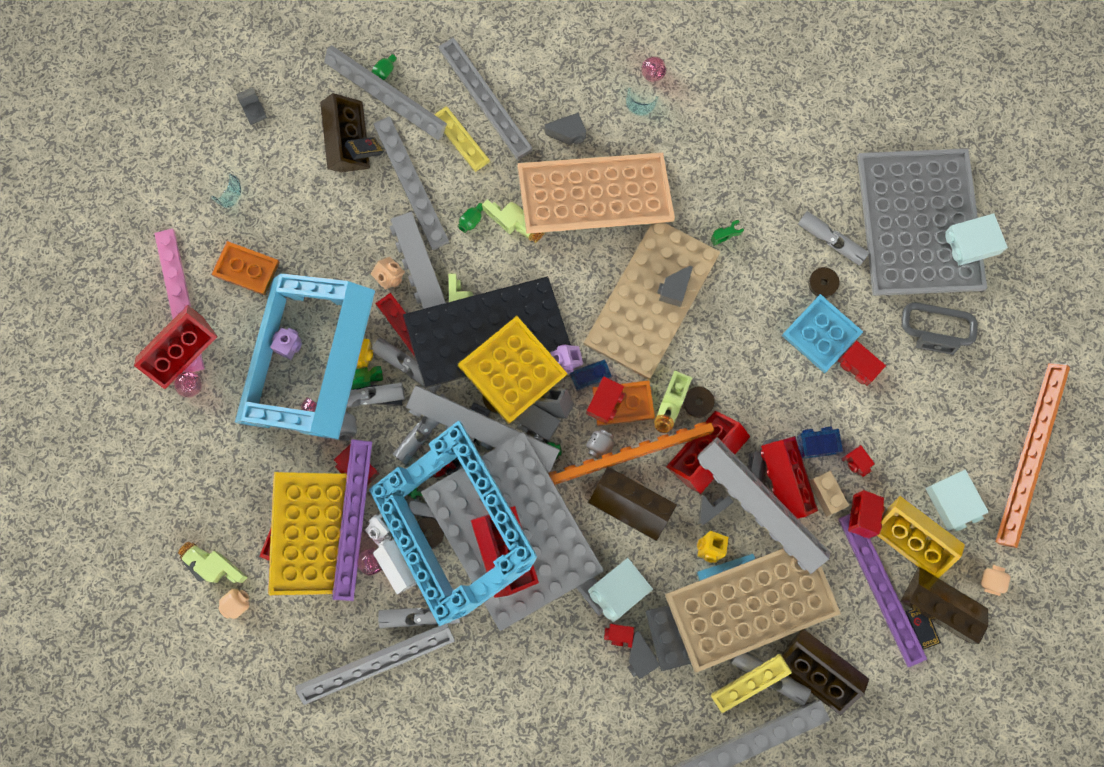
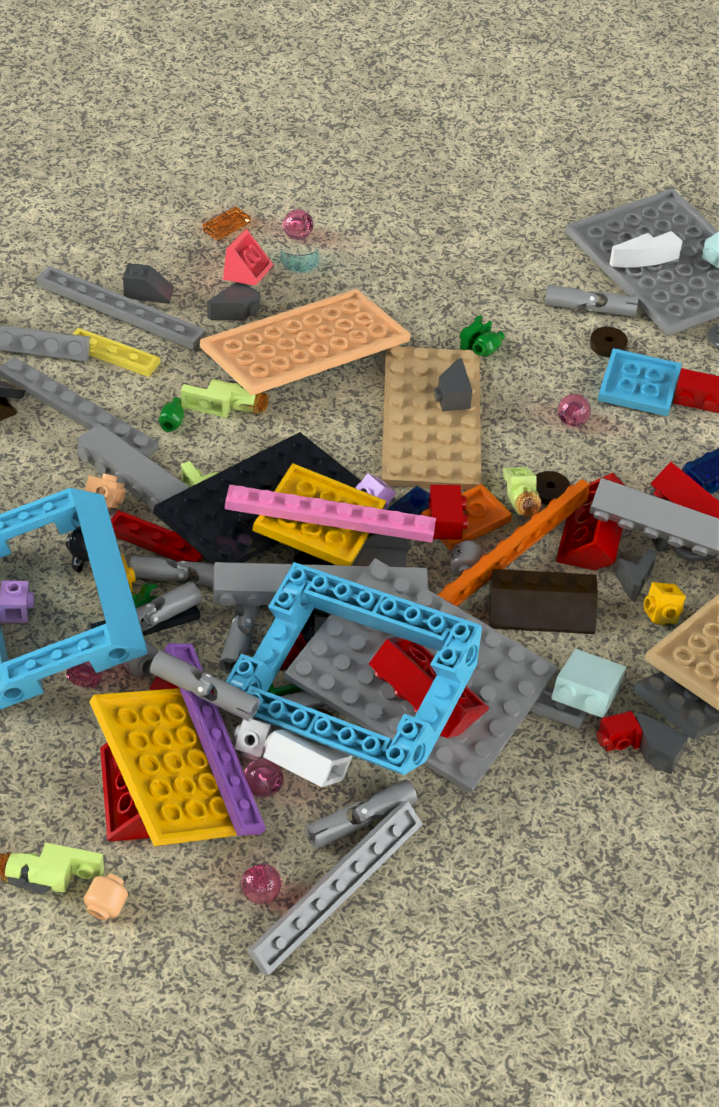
camera: 30 degrees left, 30 degrees down
none -> dark grey slope [123,263,174,304]
none -> light grey piece [150,650,261,722]
none -> clear orange tile [203,206,251,241]
none -> coral slope [223,228,274,285]
none -> bright pink plate [225,485,436,543]
none -> clear pink piece [240,863,282,904]
none -> green plant [472,331,505,357]
none -> clear pink piece [558,394,591,427]
none -> white slope [609,231,682,267]

